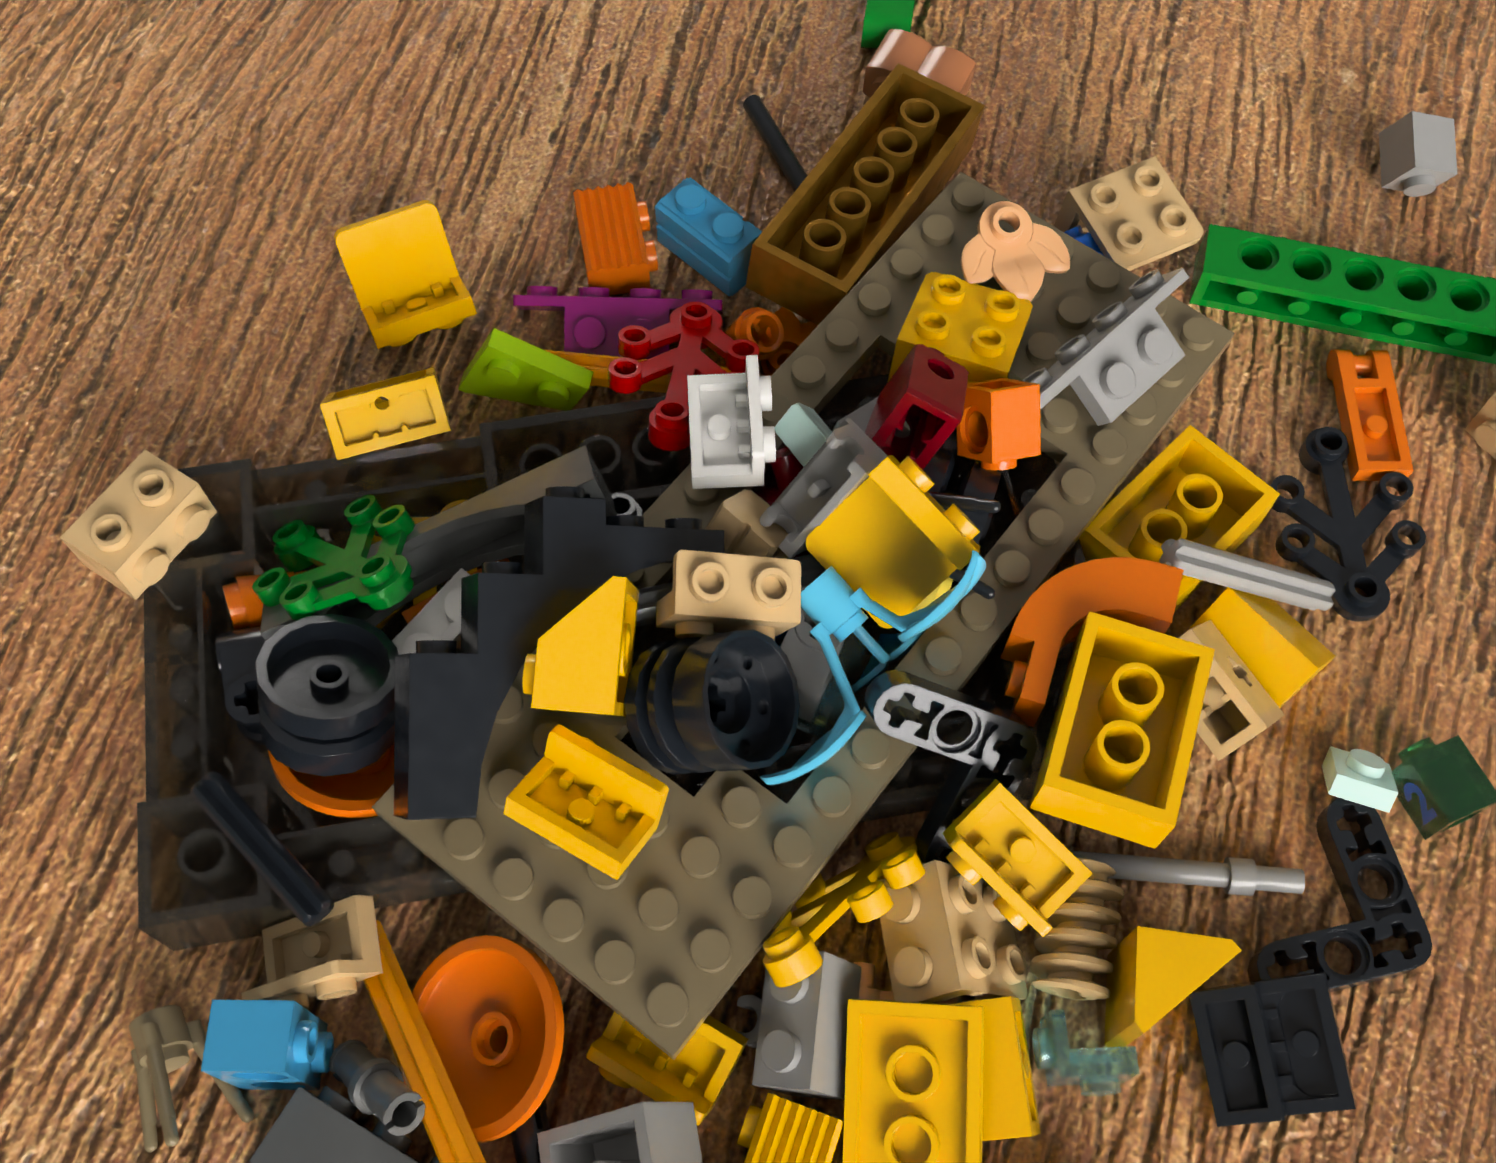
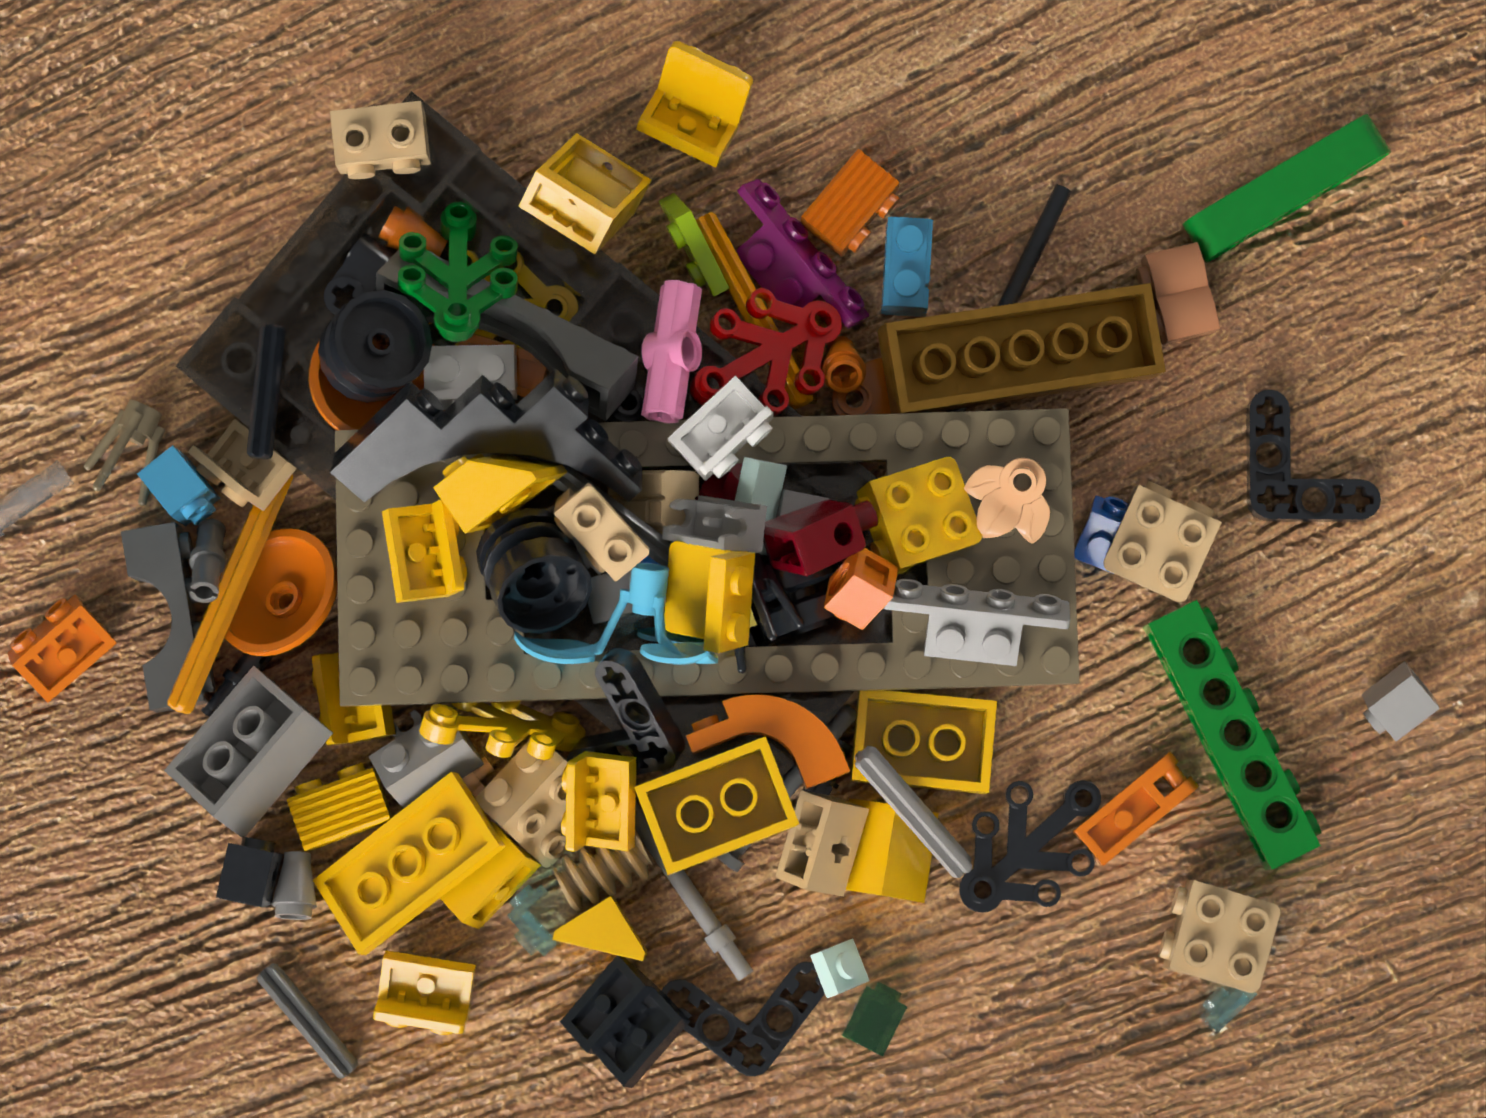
camera: 50 degrees right, 20 degrees up
none -> bright pink piece [641,280,702,424]
none -> black beam [1246,389,1381,522]

